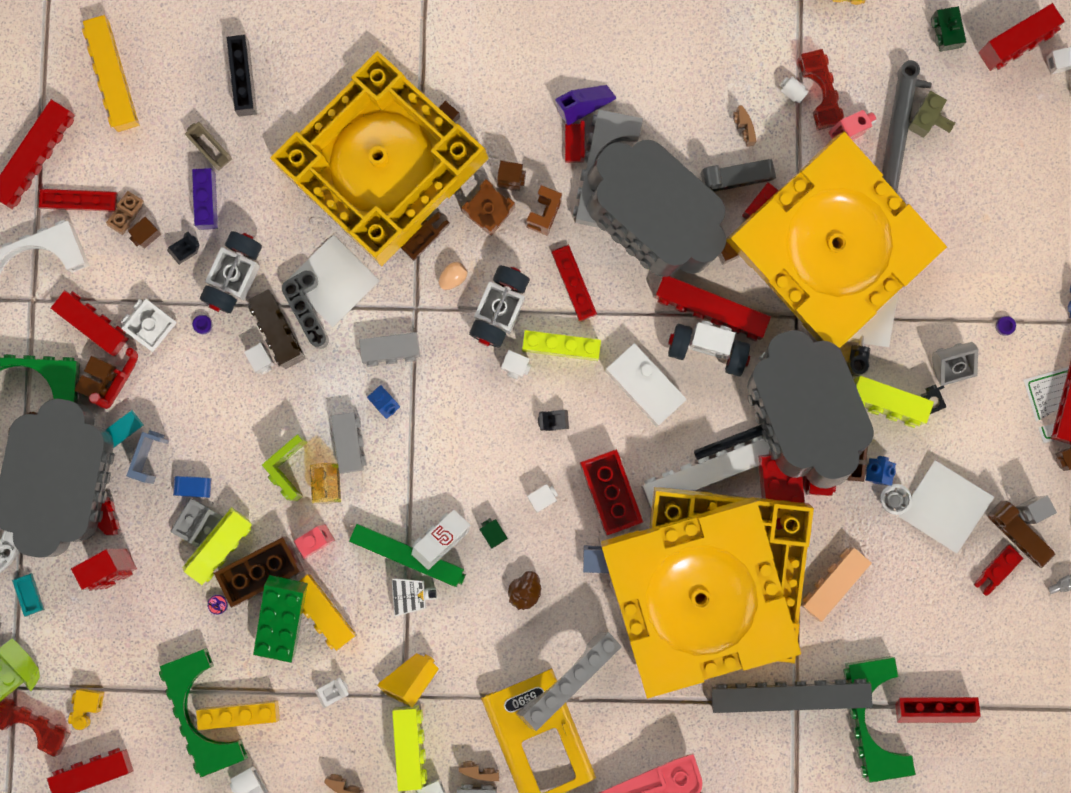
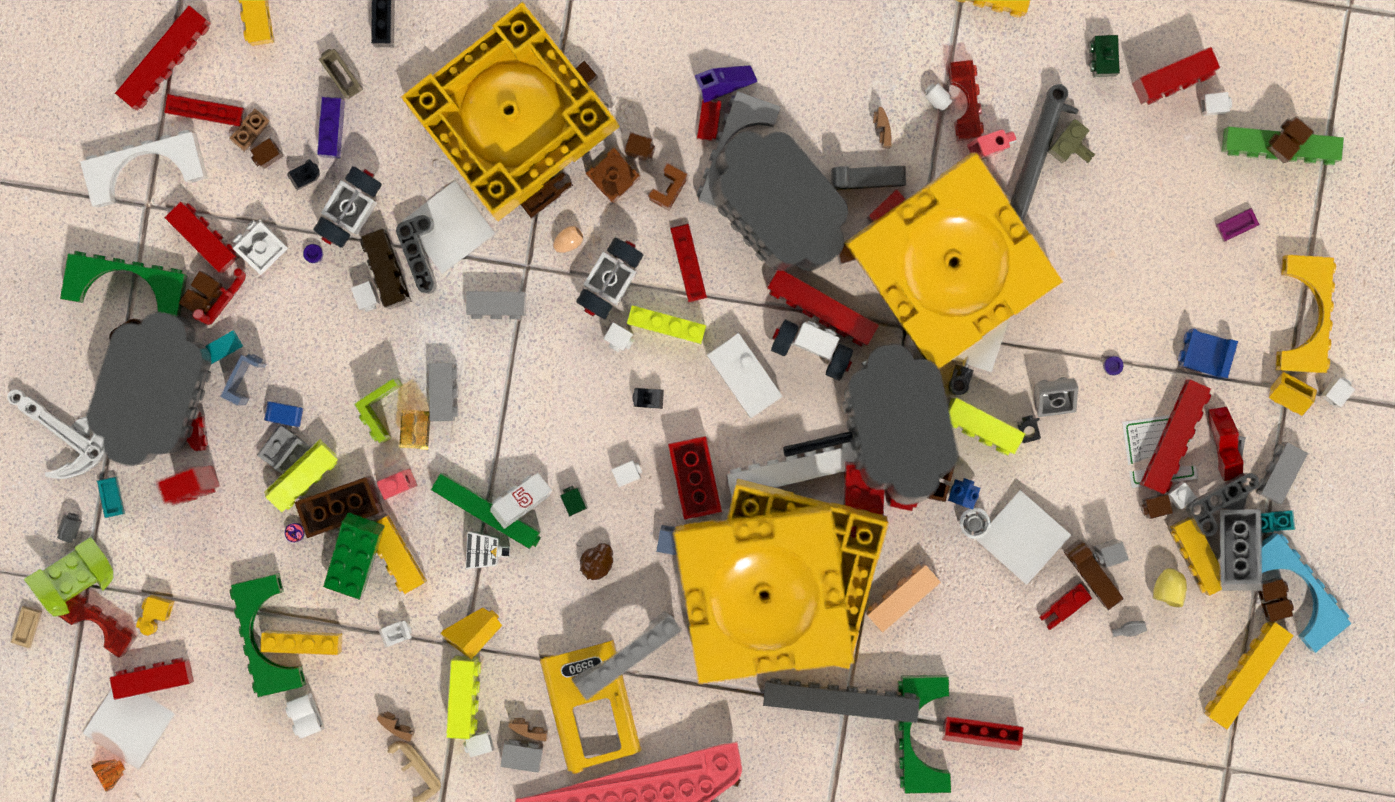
camera: 15 degrees right, 5 degrees up
blue bracket [367,385,400,419] -> none

